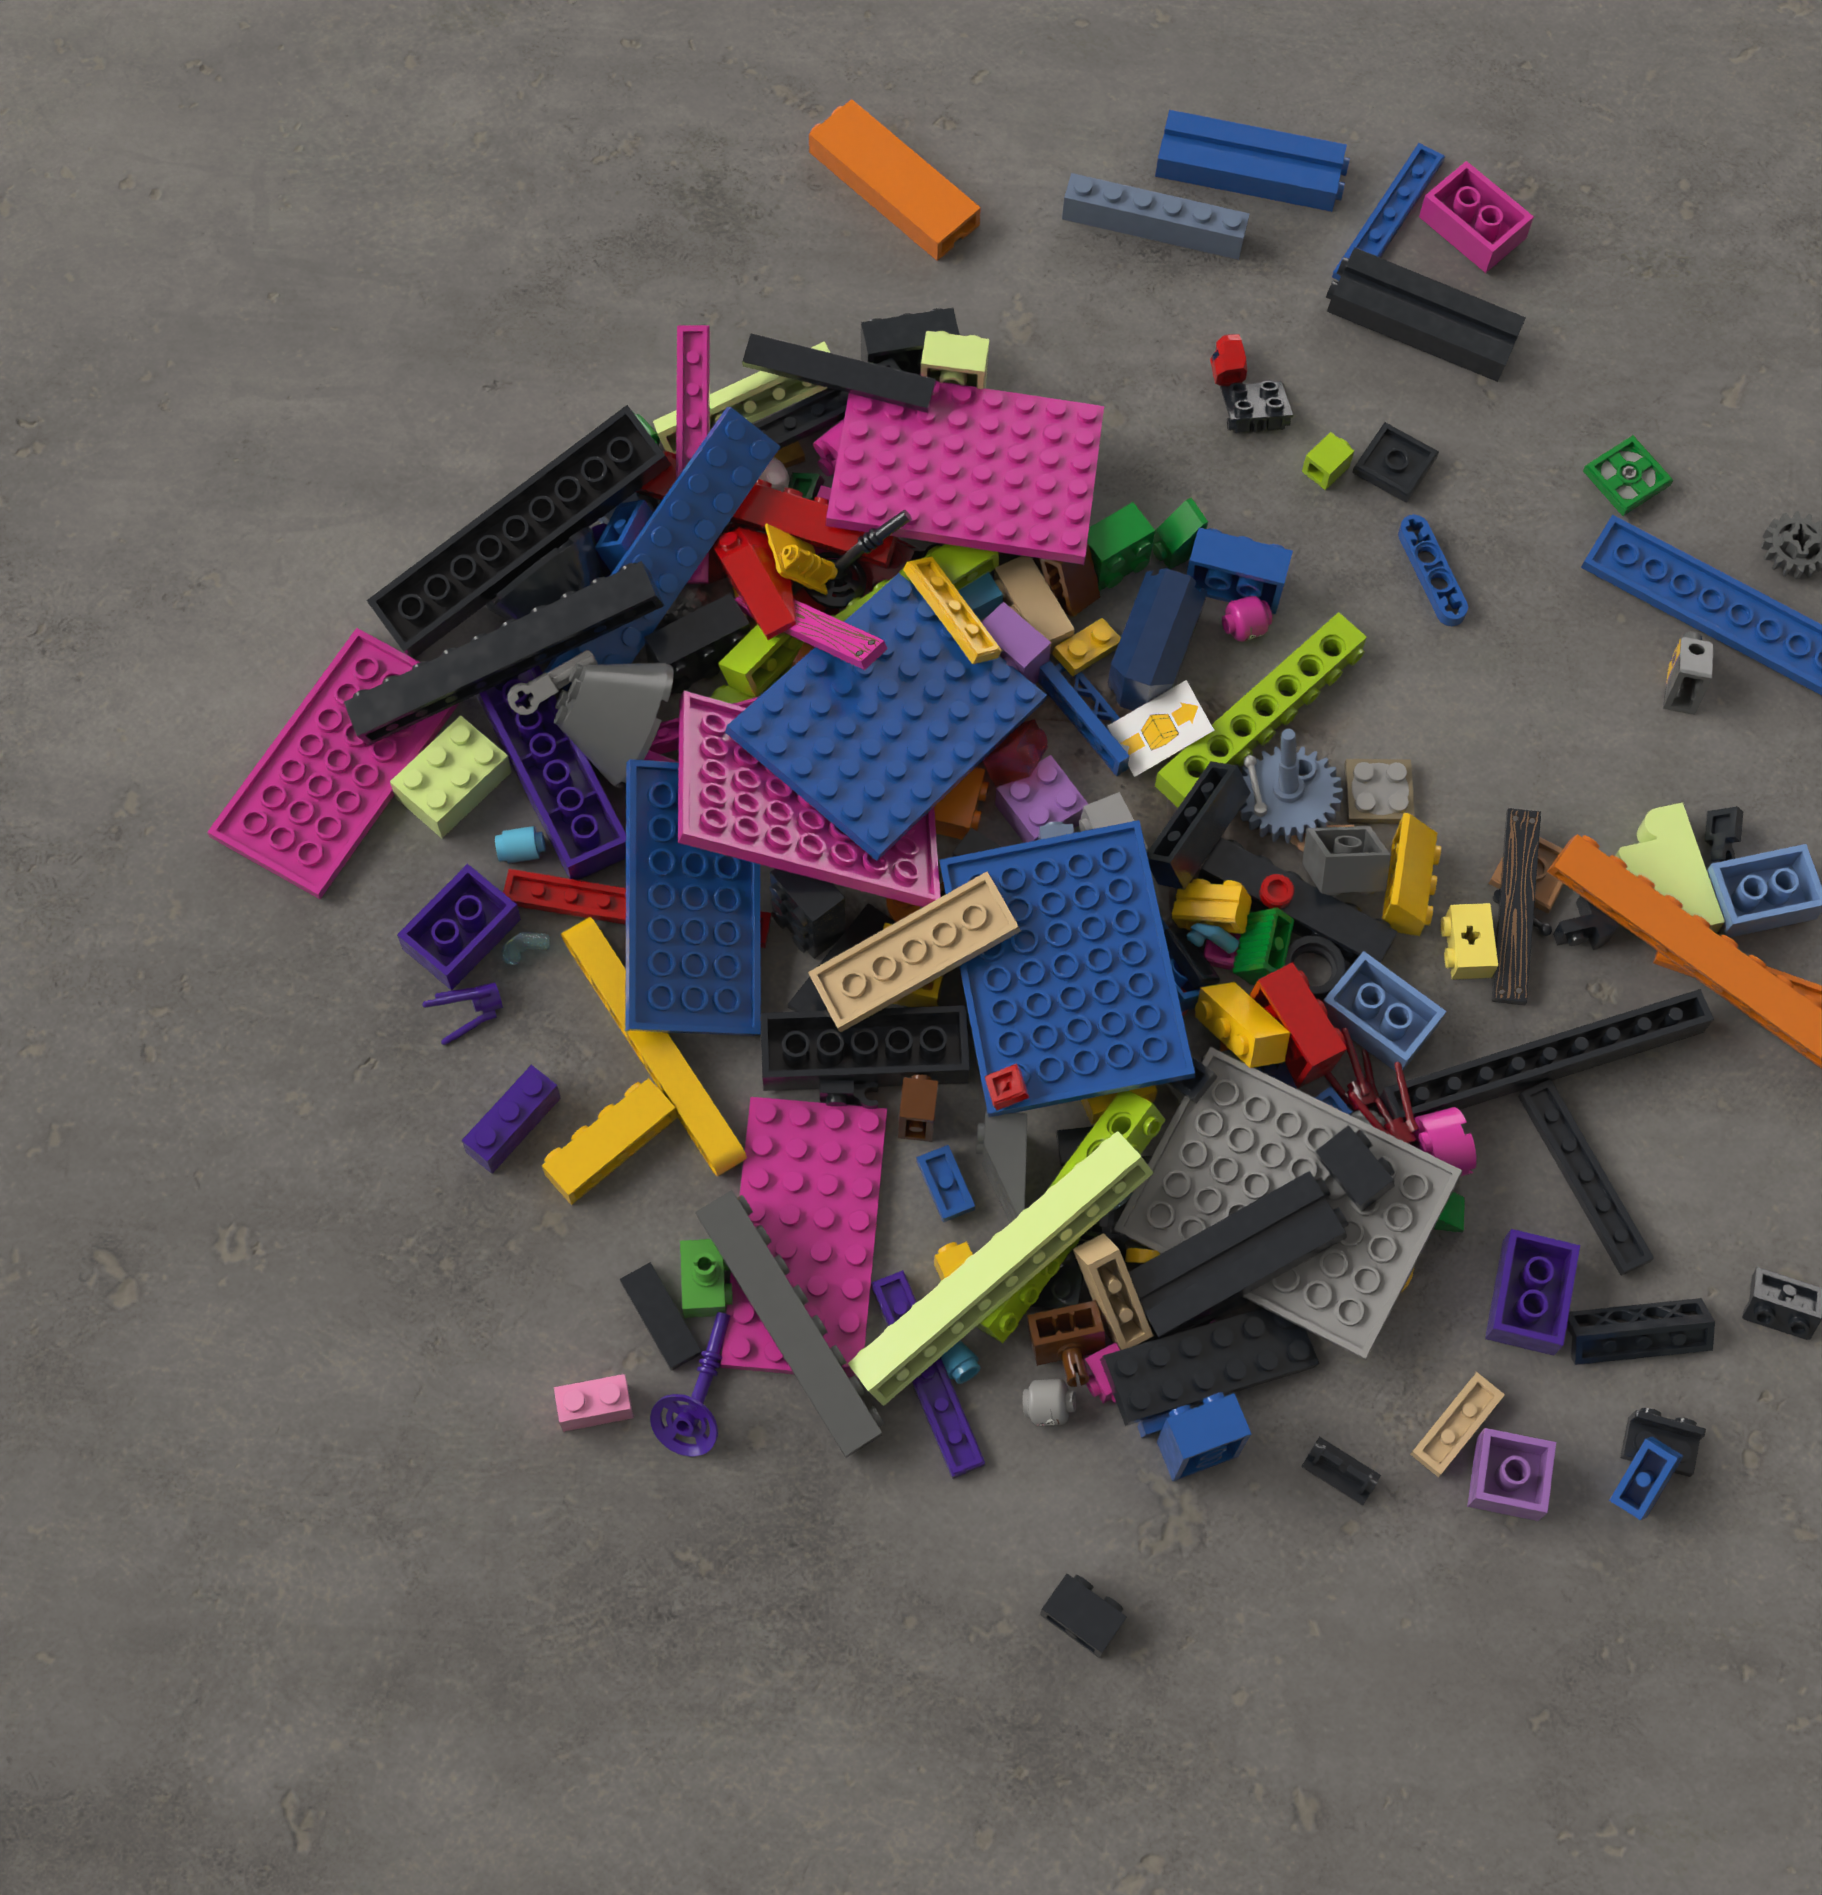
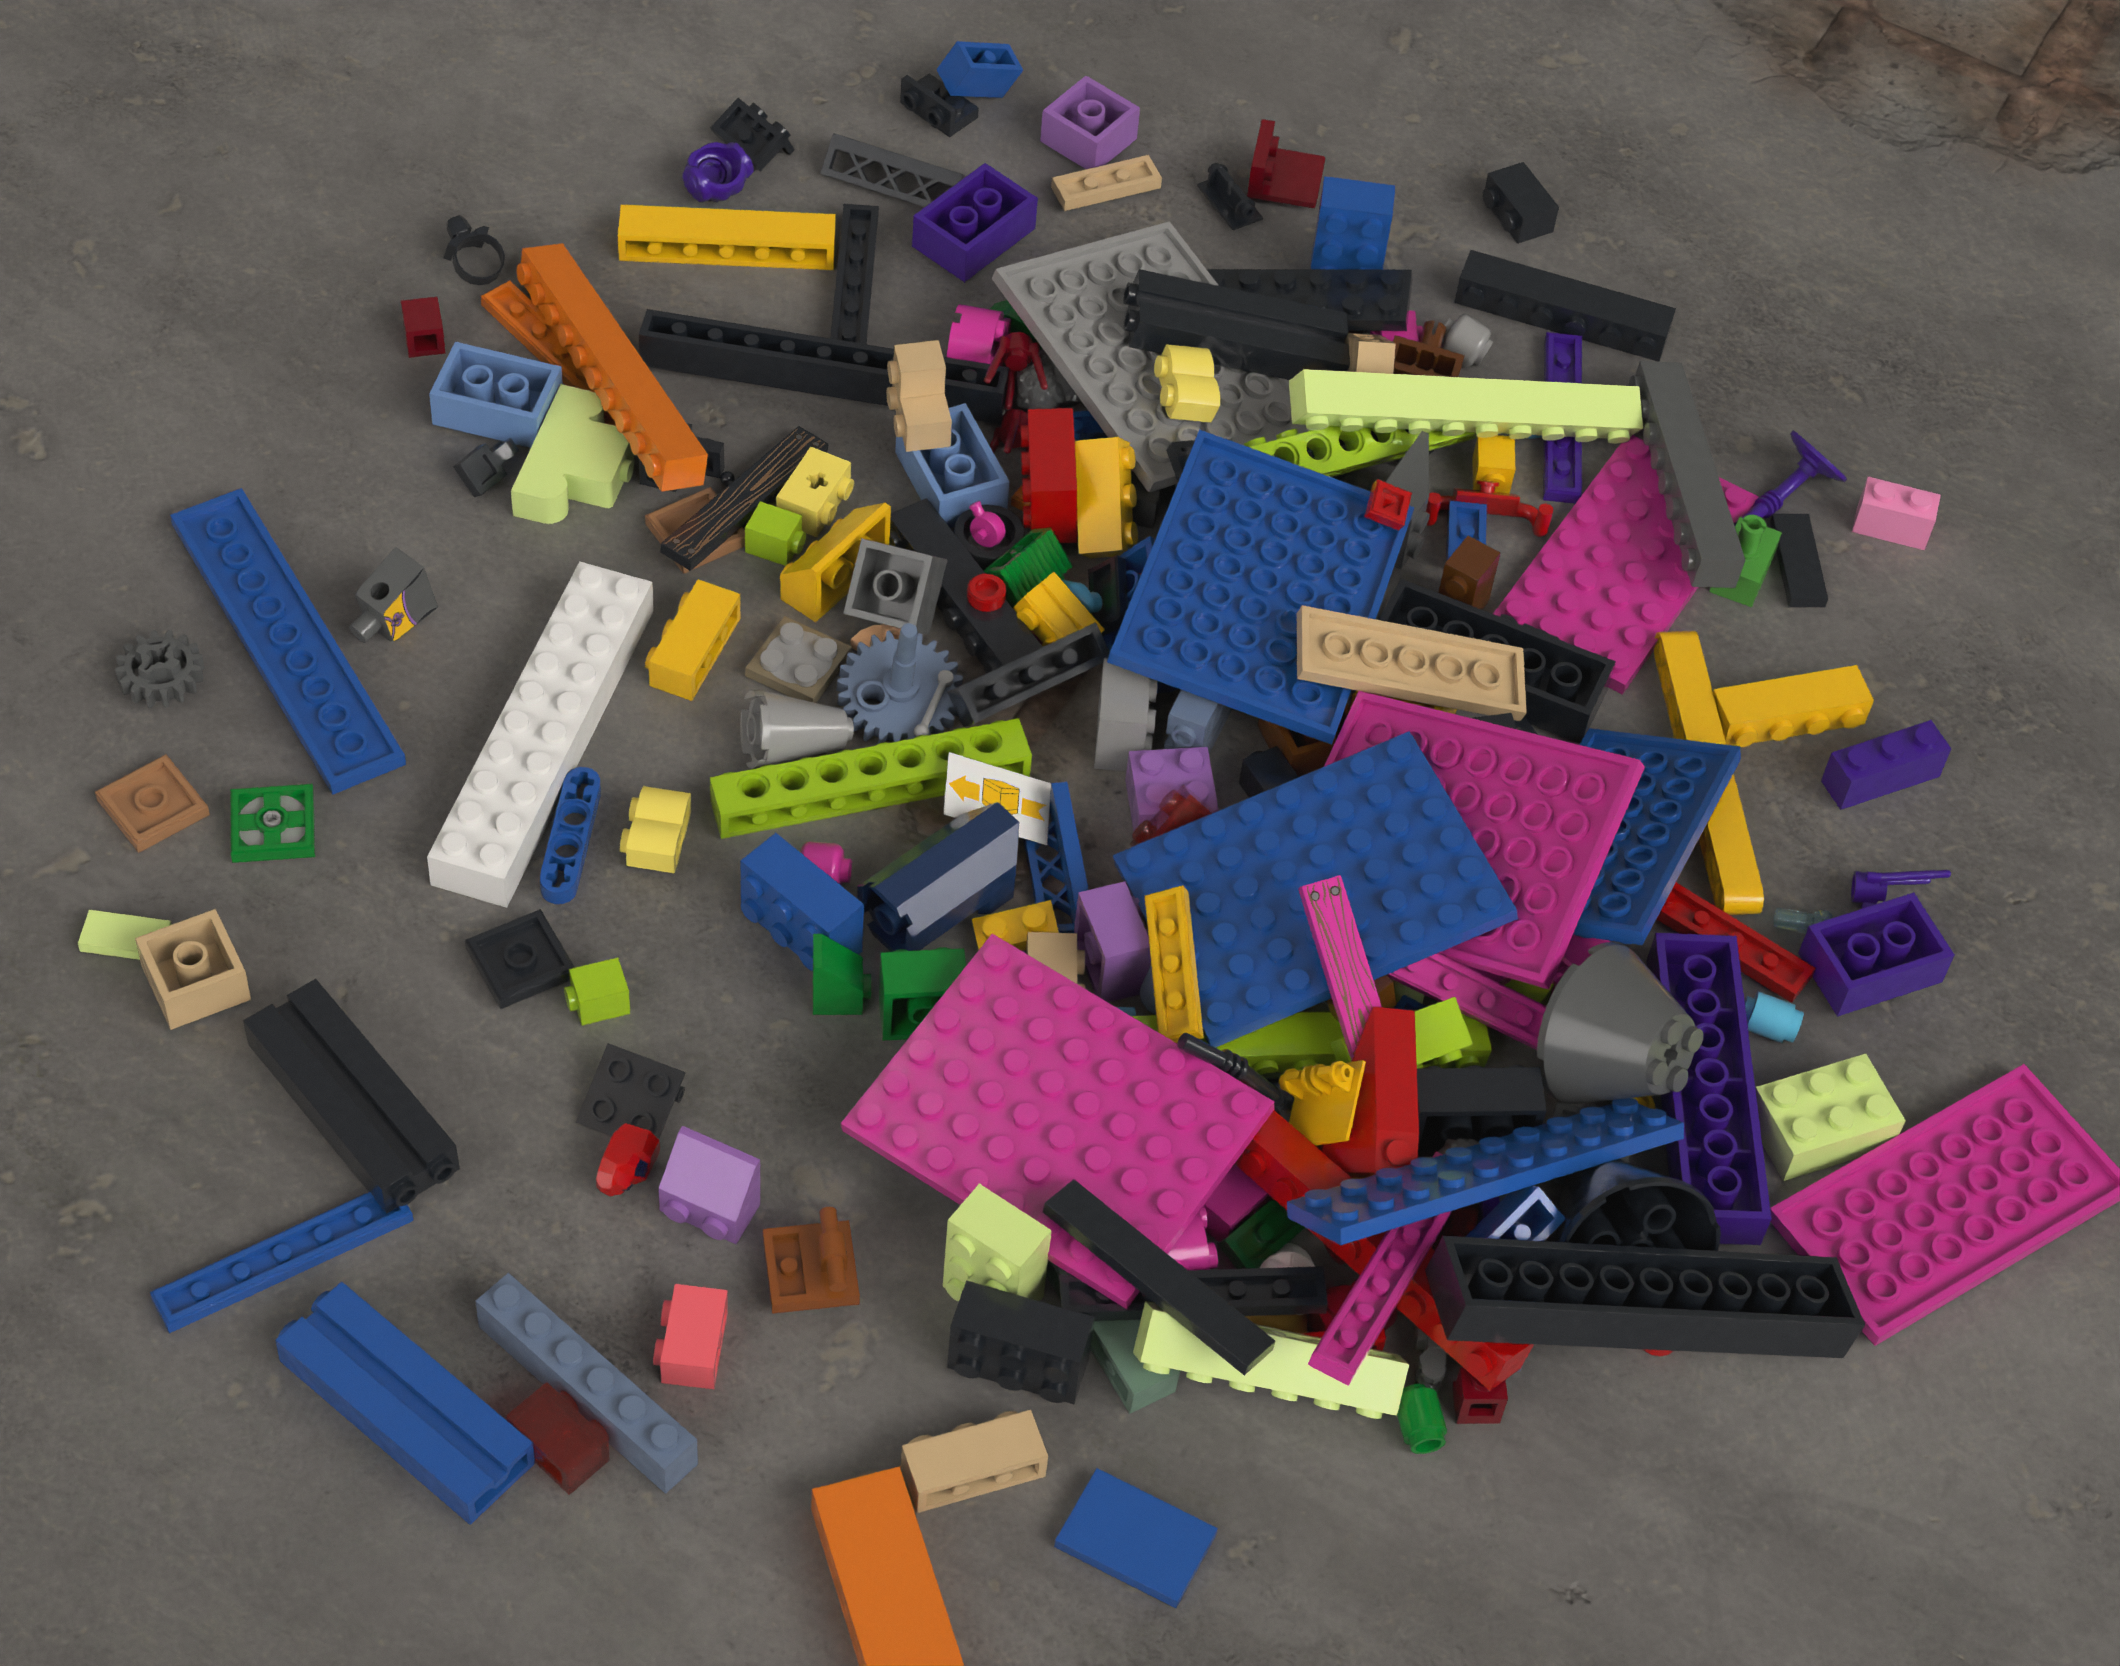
camera: 155 degrees left, 15 degrees down
black brick [344,561,664,746] -> none
light grey connector [507,650,598,715] -> none
black brick [1315,1125,1395,1212] -> none
dark pink brick [1419,161,1534,273] -> none
none -> yellowish green tile [78,910,172,960]
none -> medium nougat tile [95,754,210,853]
none -> tan brick [135,909,251,1030]
none -> white brick [427,561,654,908]
none -> clear red brick [506,1382,610,1495]
none -> yellow brick [618,205,836,270]
none -> light yellow brick [620,786,691,873]
none -> yellow brick [645,579,740,701]
none -> coral brick [653,1284,728,1390]
none -> medium lavender slope [659,1126,760,1244]
none -> dark purple hair [682,142,754,203]
none -> light grey cone [740,690,854,769]
none -> lime brick [745,501,806,566]
none -> dark orange plate [763,1207,860,1314]
none -> tan brick [886,340,952,452]
none -> tan brick [901,1409,1048,1513]
none -> dark pink piece [969,501,1006,548]
none -> blue tile [1054,1468,1218,1608]
none -> light yellow brick [1154,344,1220,423]
none -> dark red bracket [1247,119,1326,208]
none -> red piece [1426,480,1554,537]
none -> black brick [1454,250,1676,362]

